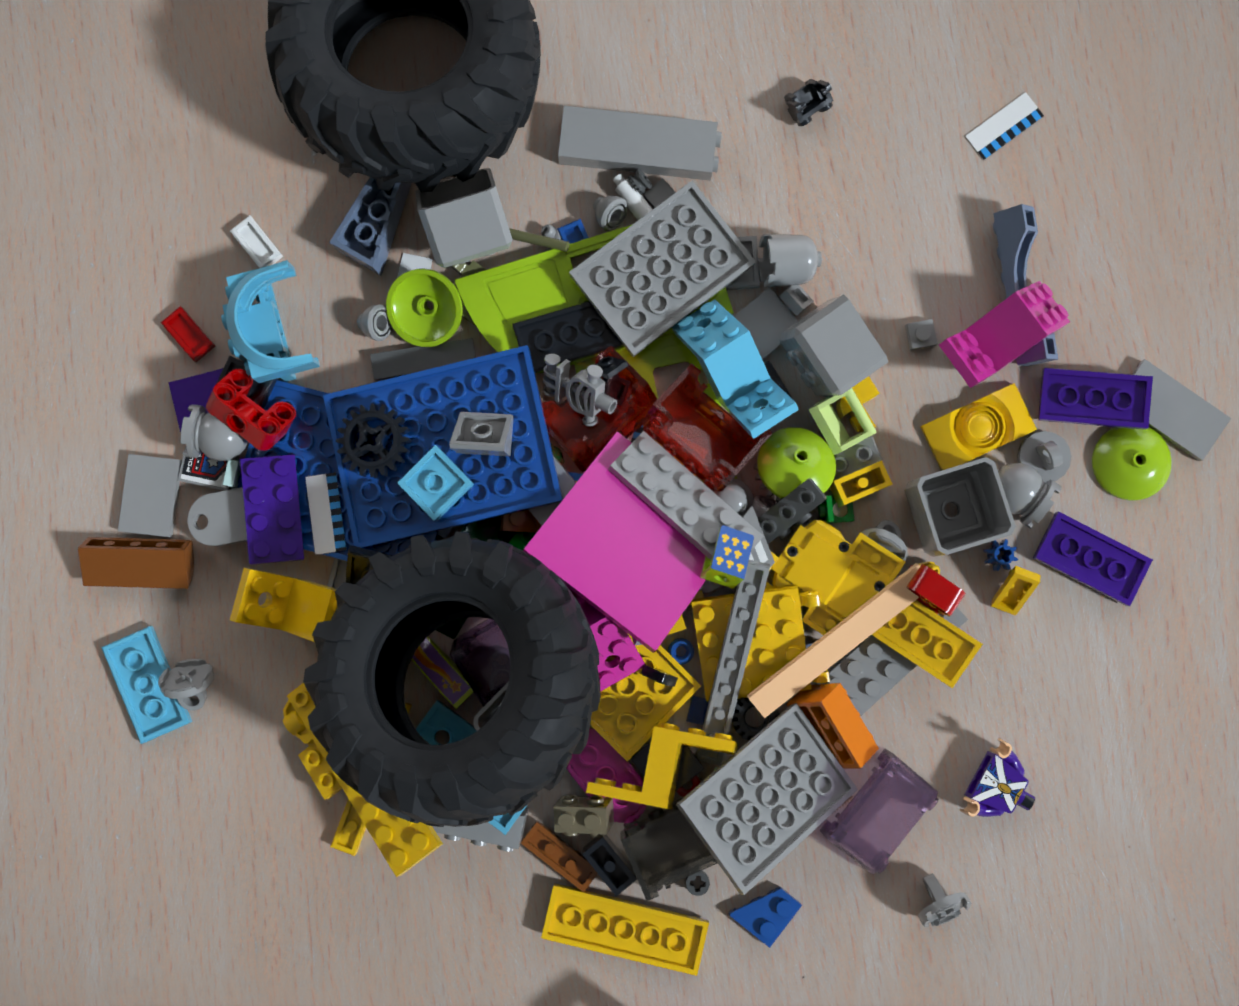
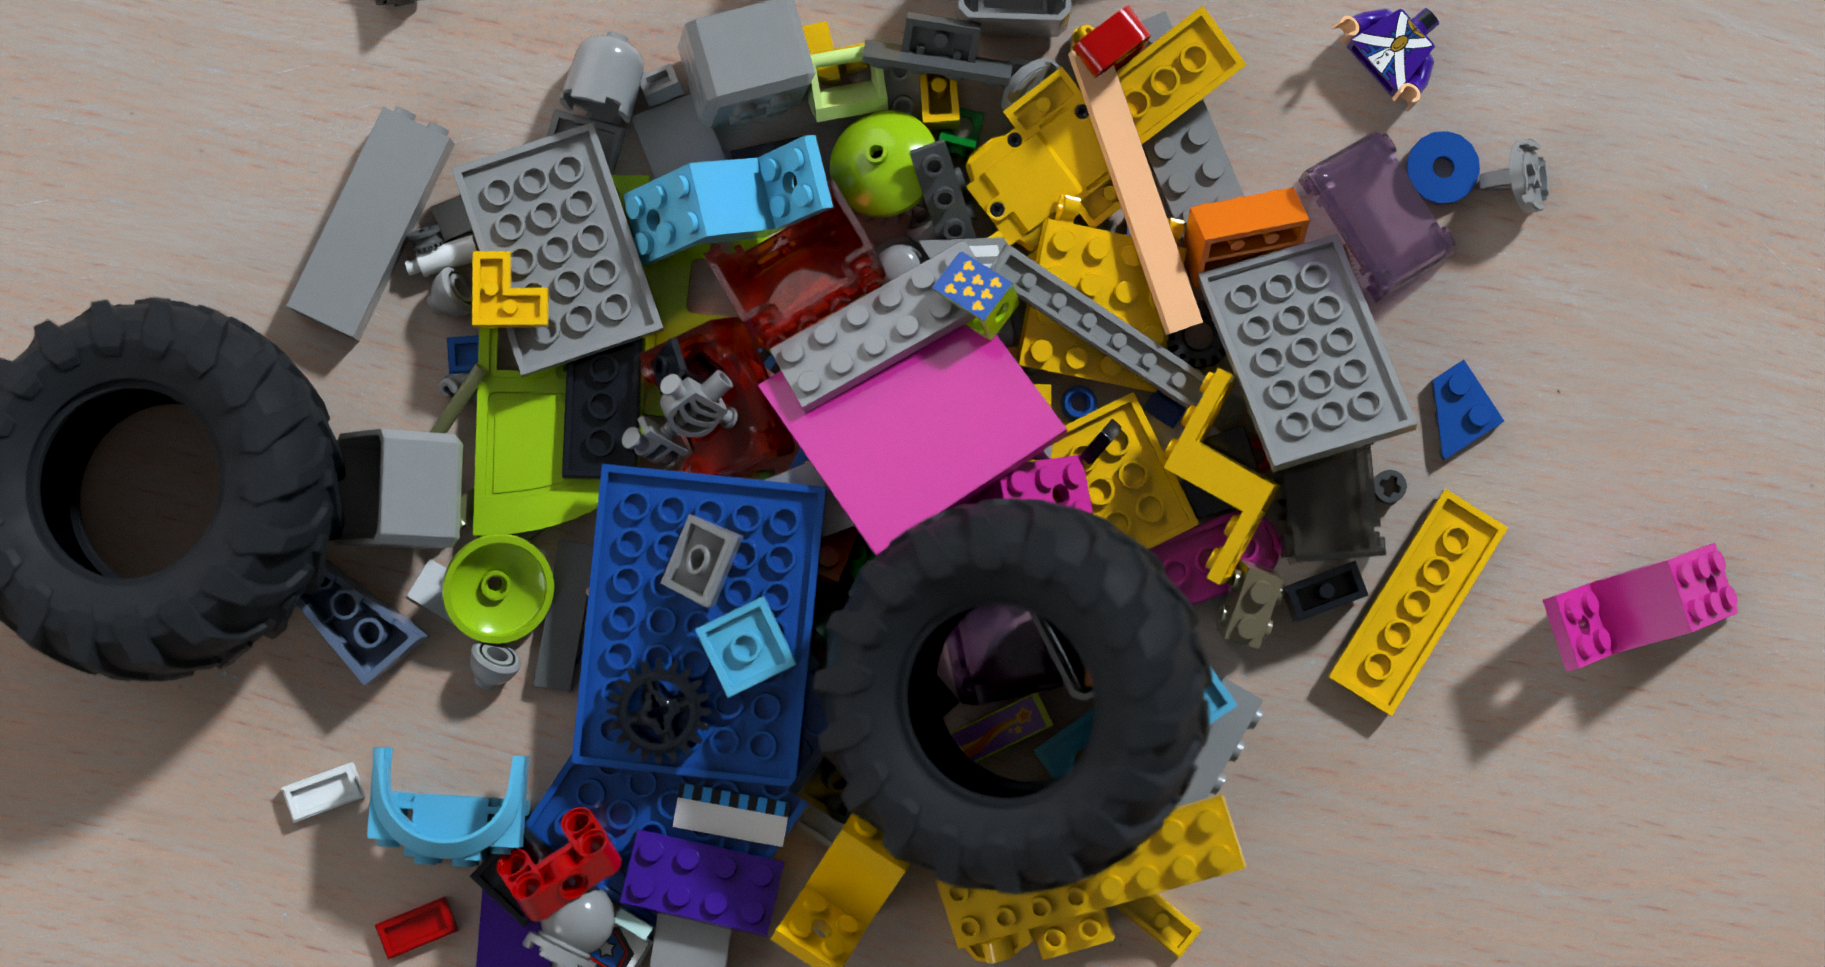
camera: 75 degrees left, 0 degrees up
dark orange plate [521,820,598,893] -> none
none -> yellow plate [472,251,549,328]
none -> dark grey bracket [862,12,1012,86]
none -> blue tile [1405,131,1480,205]

